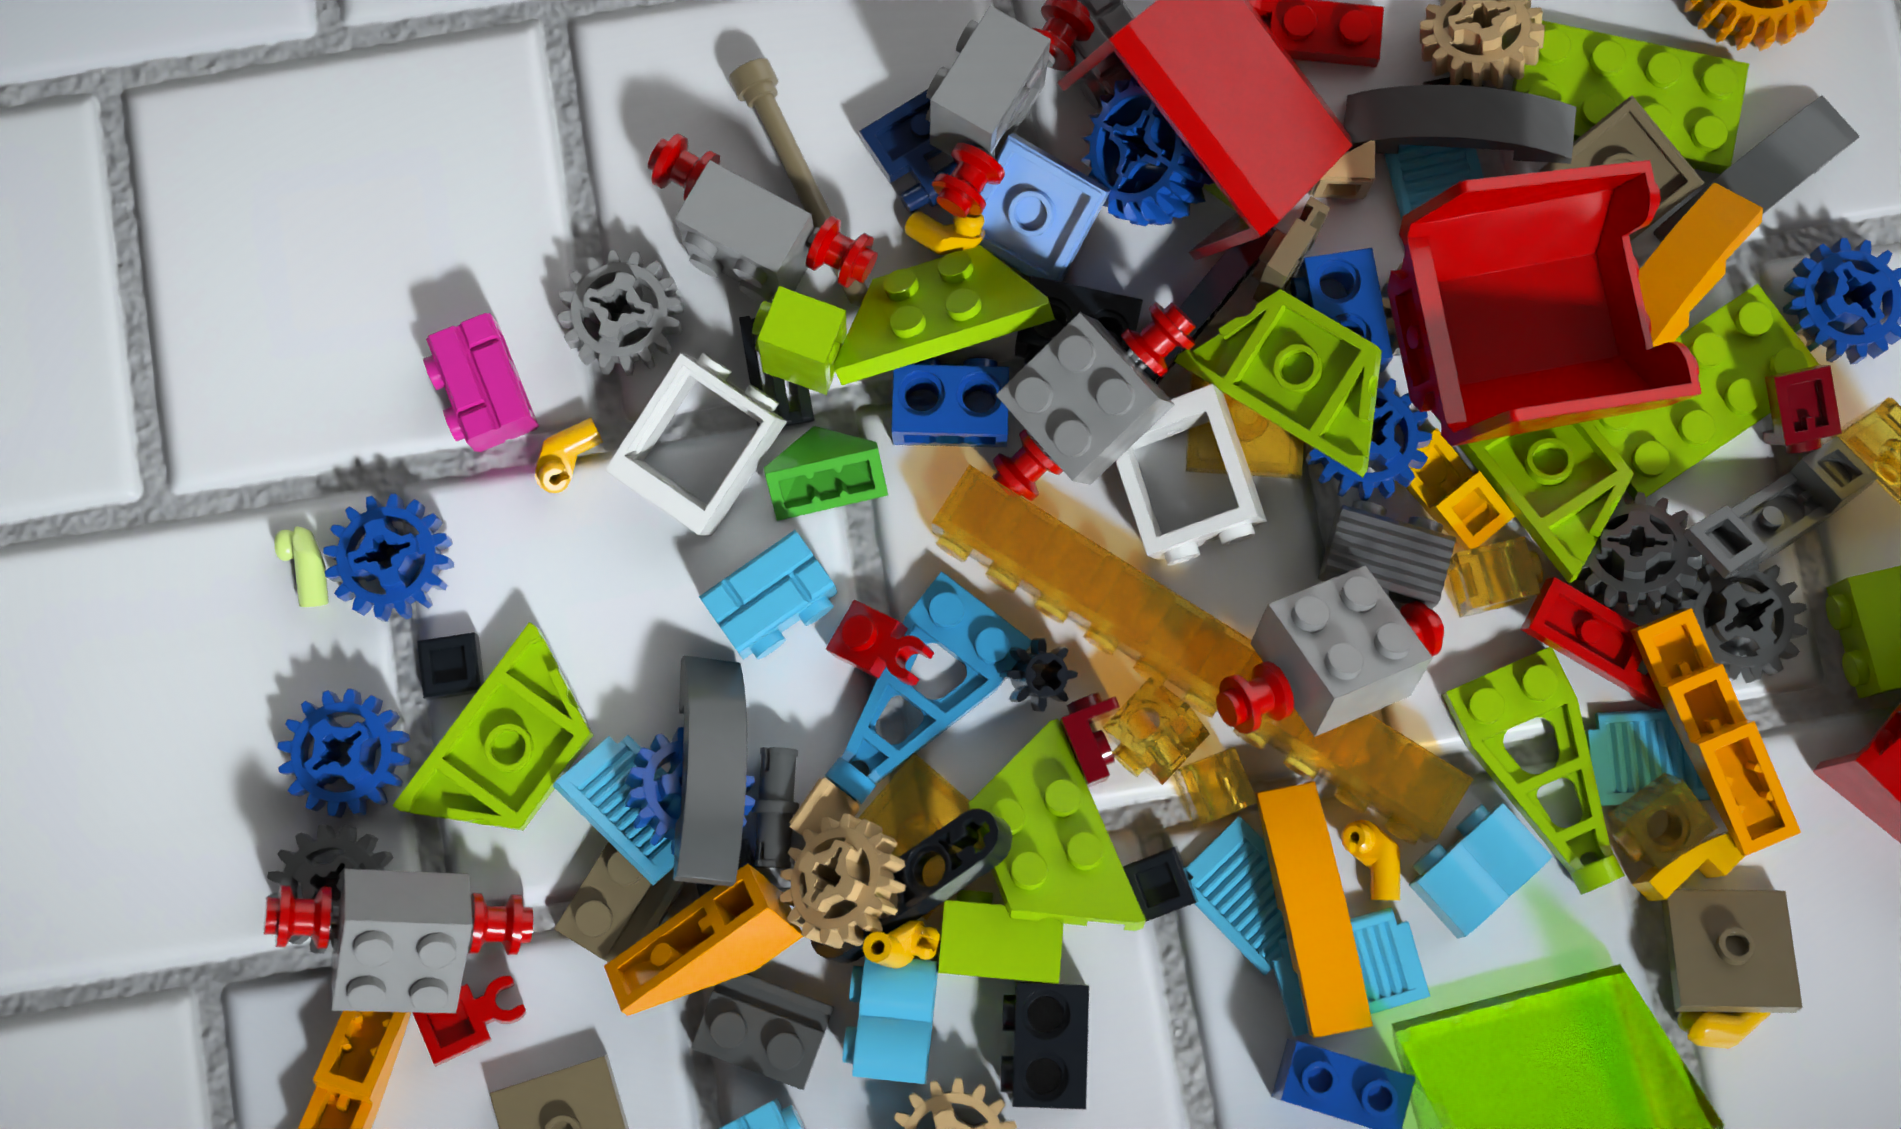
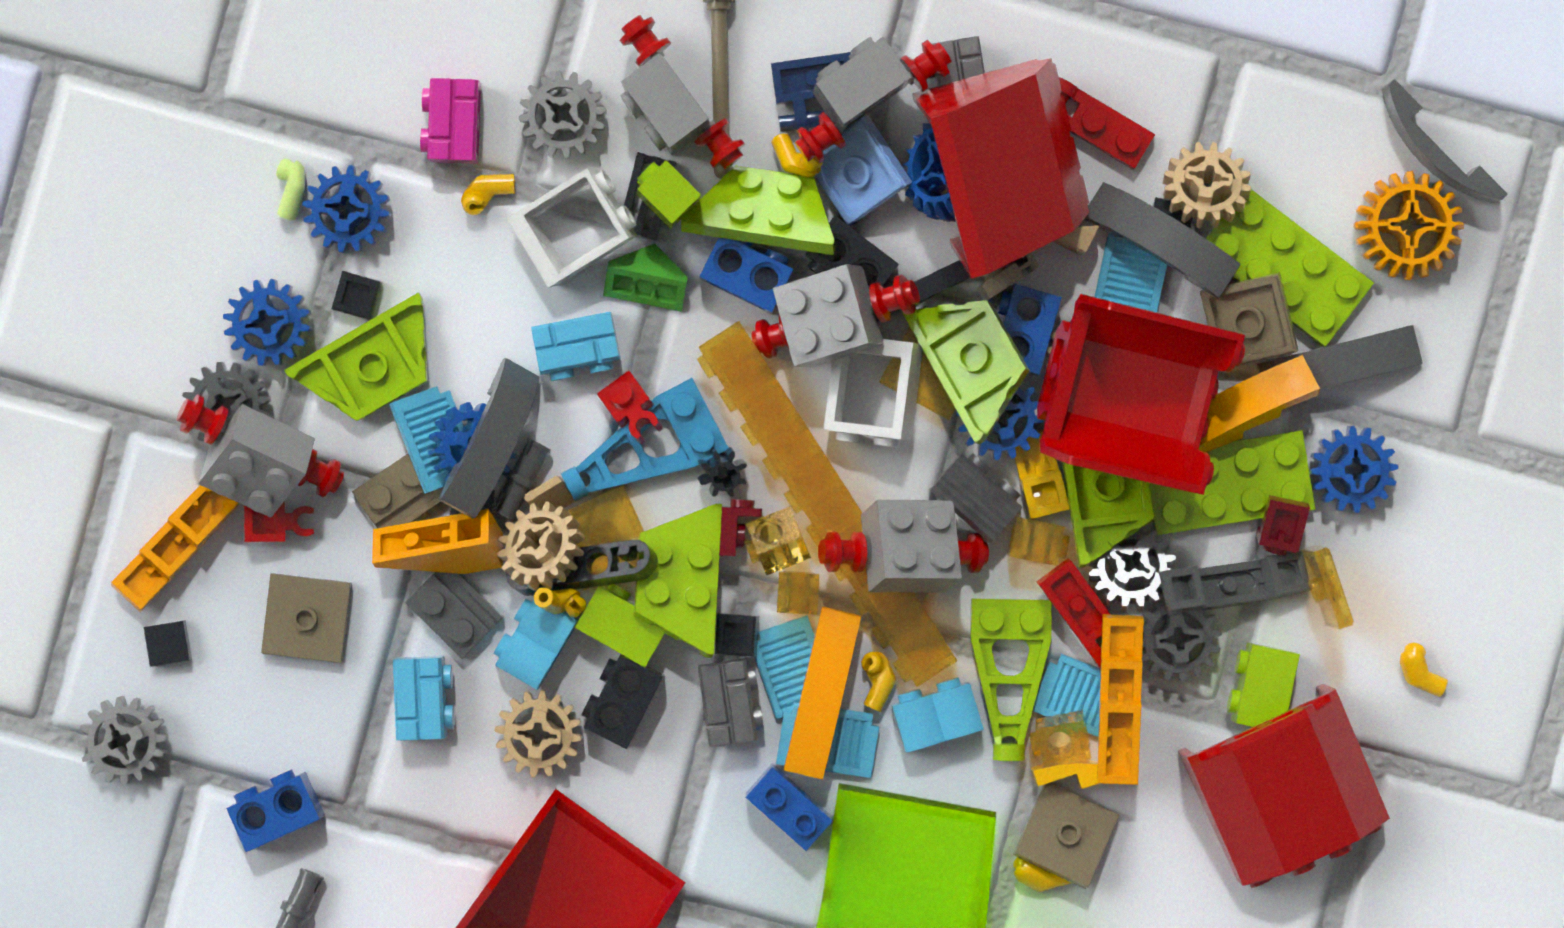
camera: 20 degrees right, 10 degrees up
none -> flat silver brick [698,658,764,747]

